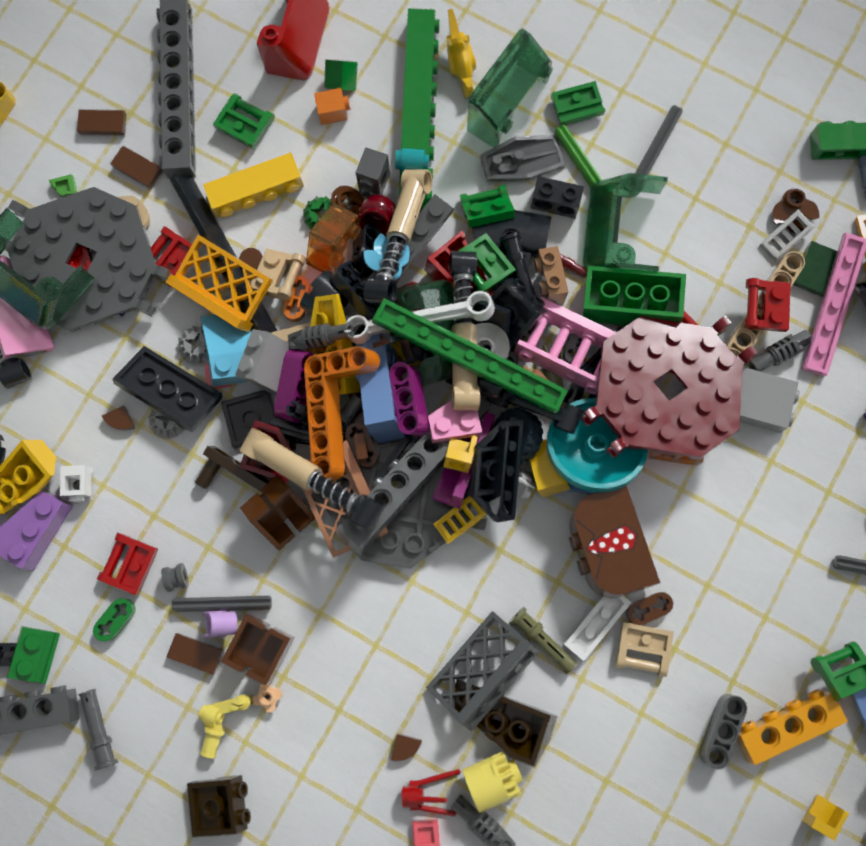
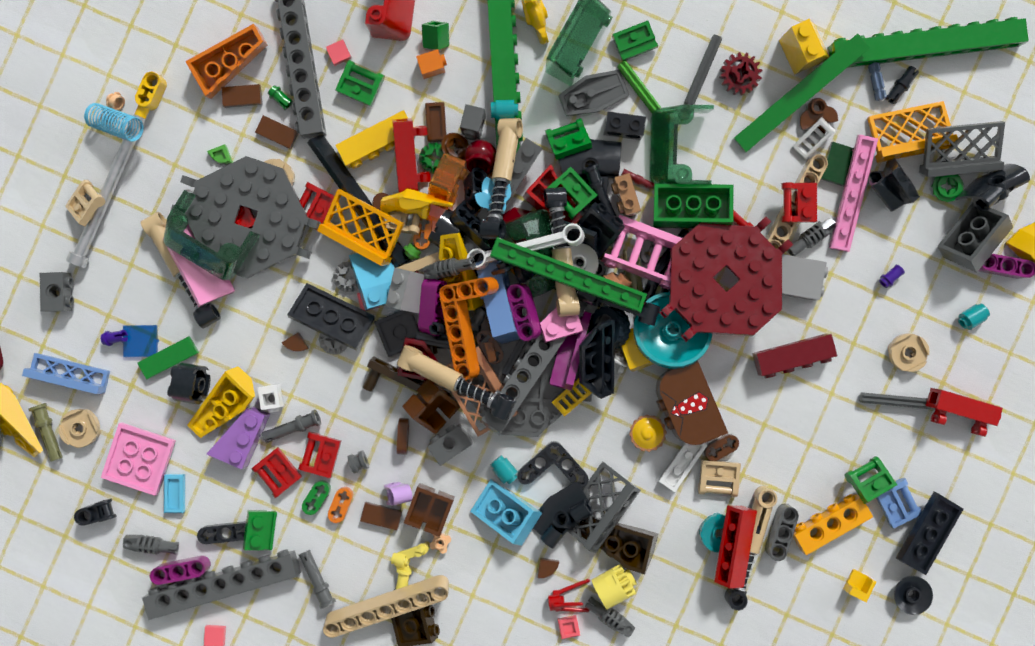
camera: 10 degrees left, 10 degrees up
dark grey axle [172,595,272,612] -> none
yellow panel [443,435,477,473] -> none
olive pin [509,607,577,674] -> none
none -> orange wedge [185,24,268,99]
none -> red plate [251,447,302,498]
none -> dark grey pin [262,409,321,443]
none -> green pin [267,85,293,110]
none -> tan beam [323,575,449,638]
none -> coral tile [326,39,352,66]
none -> orange beam [328,487,354,523]
none -> yellow animal [380,189,453,219]
none -> red brick [392,118,431,193]
none -> reddish brown beam [397,418,410,455]
none -> bright green plate [403,243,422,260]
none -> reddish brown tile [425,102,447,142]
none -> dark grey brick [427,423,473,466]
none -> medium azure slope [470,479,542,546]
none -> teal brick [490,455,518,484]
none -> black beam [517,441,589,488]
none -> black panel [533,482,594,549]
none -> yellow piece [629,415,667,452]
none -> teal plate [699,513,726,553]
none -> red brick [714,505,757,588]
none -> dark red gear [719,52,762,96]
none -> tan piece [724,486,777,611]
none -> green tile [734,33,870,153]
none -> dark red brick [752,334,838,378]
none -> yellow slope [779,19,829,75]

